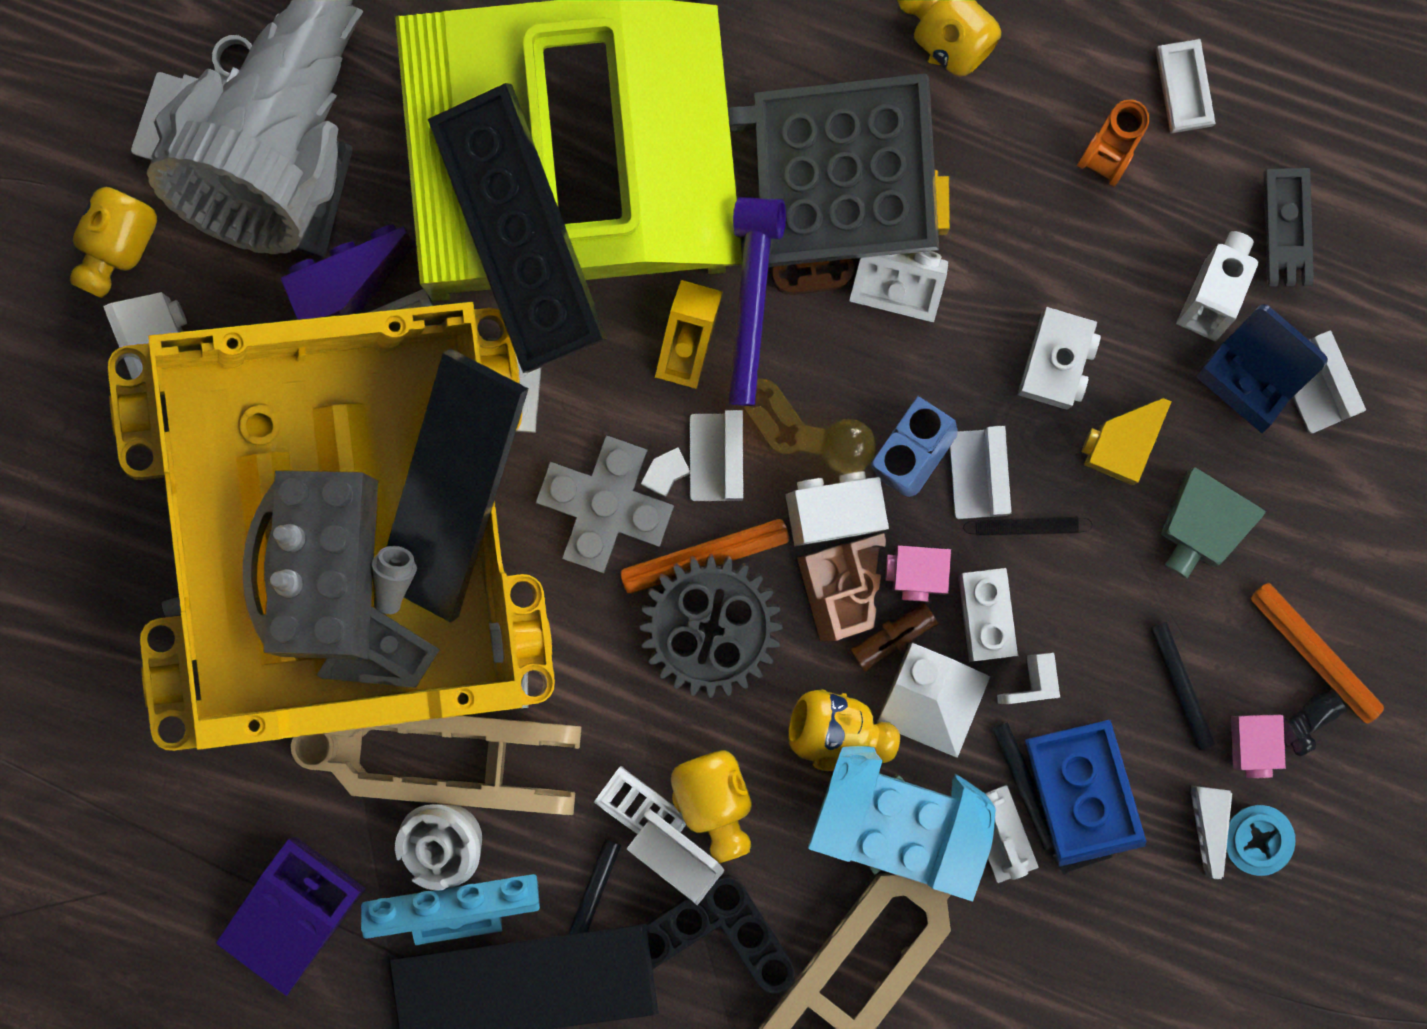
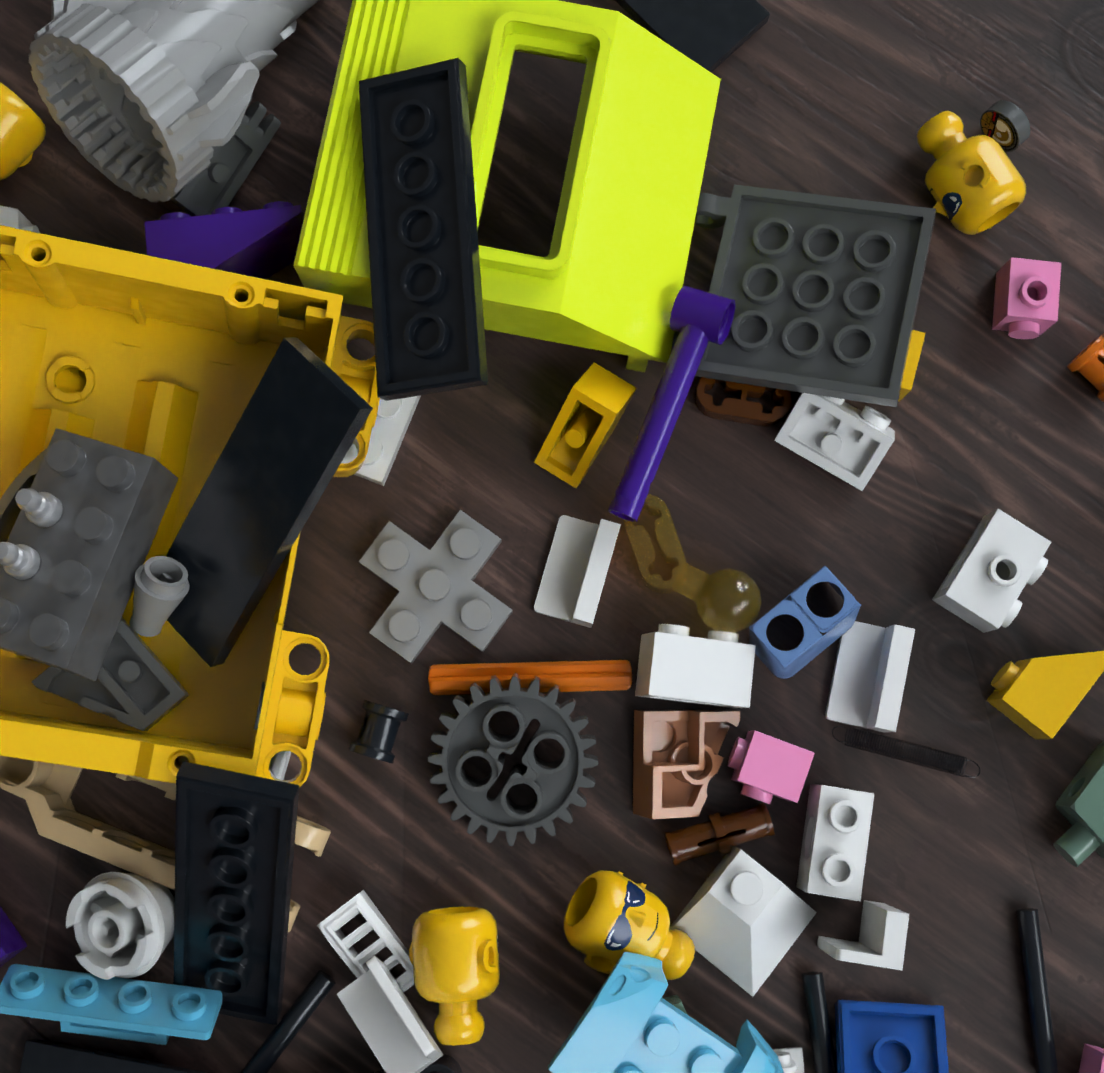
camera: 15 degrees right, 5 degrees down
white piece [641,447,690,497] -> none
none -> black tile [173,761,299,1025]
none -> black bush [348,700,409,764]
none -> bright pink brick [992,257,1061,339]

